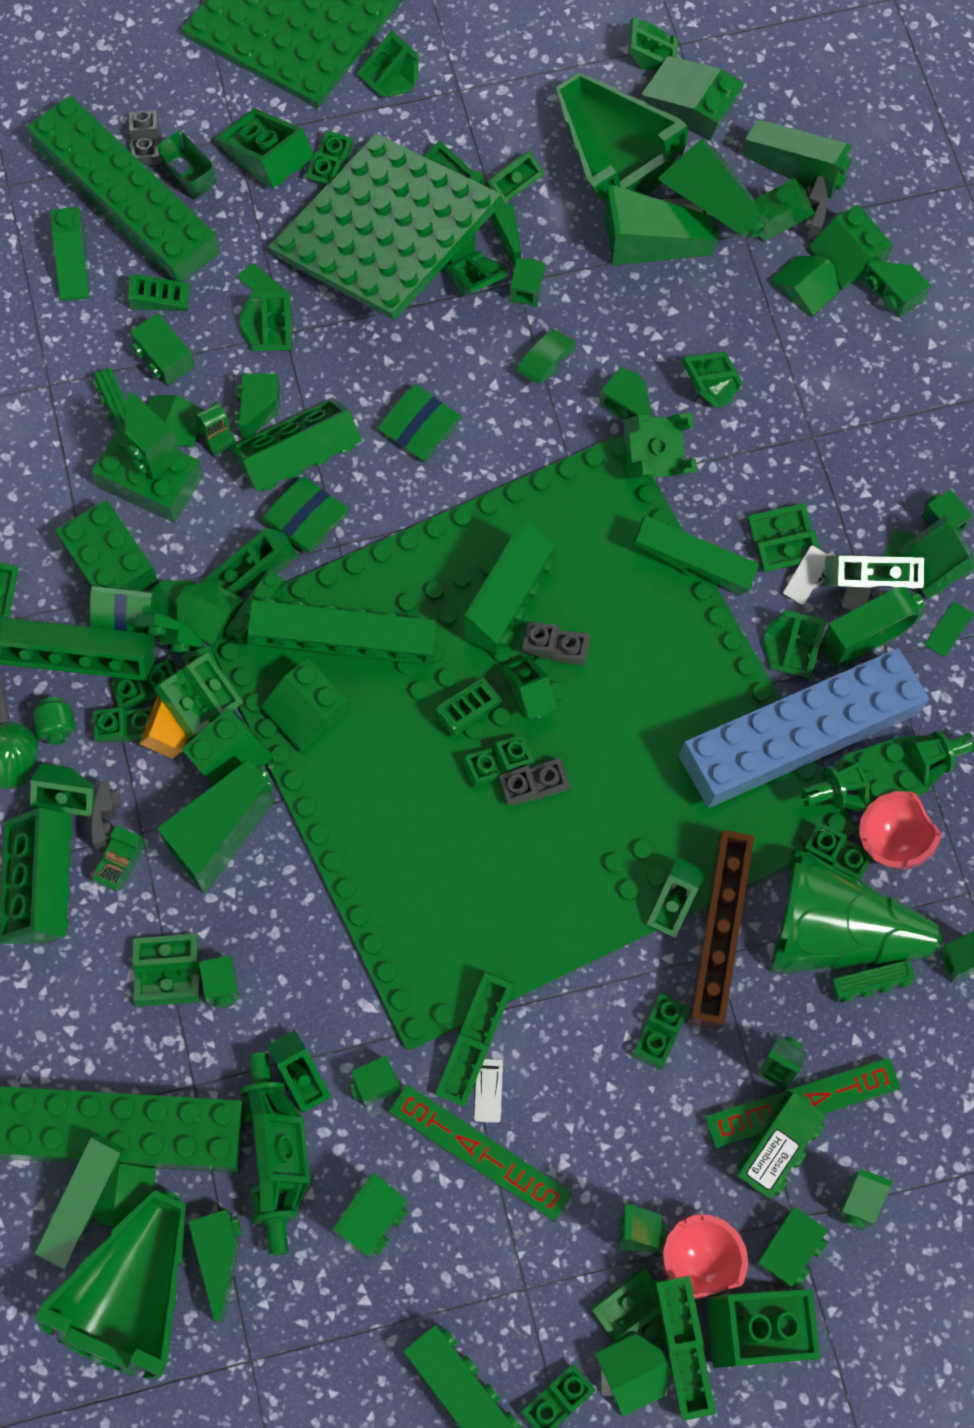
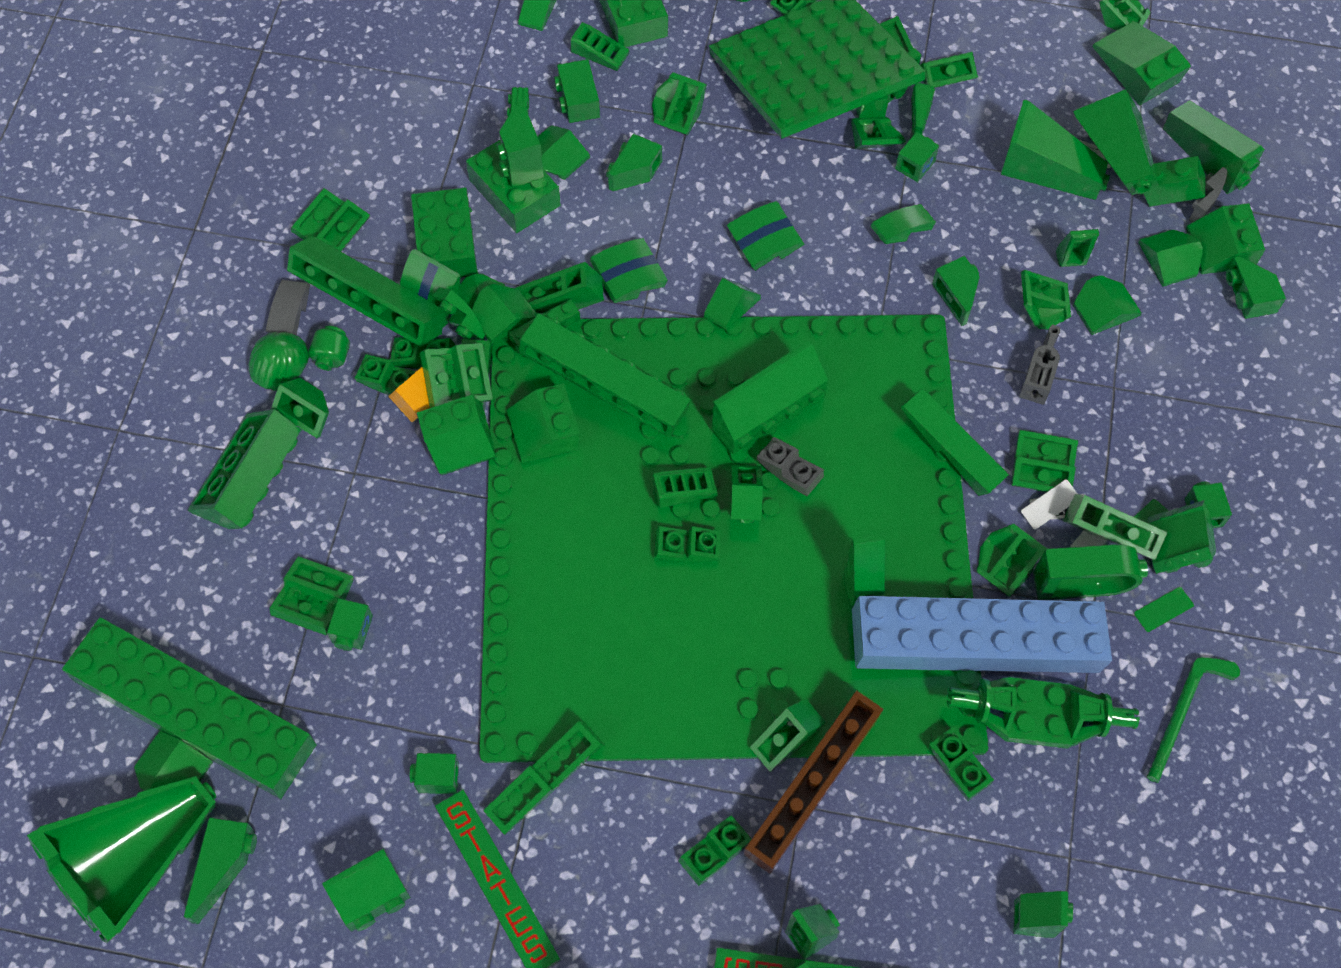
camera: 25 degrees right, 5 degrees down
green slope [35,1134,126,1269] -> none
dark grey slope [92,780,121,853] -> none
green leg [93,825,146,892] -> none
green slope [157,759,274,893] -> none
green leg [195,402,236,457] -> none
green slope [229,397,362,492] -> none
green sticker [237,263,288,292] -> none
green plate [239,1052,311,1256] -> none
green slope [267,1030,331,1113] -> none
white sticker [474,1059,503,1123] -> none
dark grey slope [499,758,572,806] -> none
green cone [556,72,688,202] -> none
green panel [623,413,697,479] -> none
green cone [770,848,943,974] -> none
green piece [830,960,916,1004] -> none
coral cylinder [859,791,942,870] -> none
none -> green slope [704,277,761,330]
none -> green slope [843,533,885,608]
none -> dark grey piece [1019,325,1060,405]
none -> green slope [1056,229,1099,267]
none -> green slope [1073,275,1142,335]

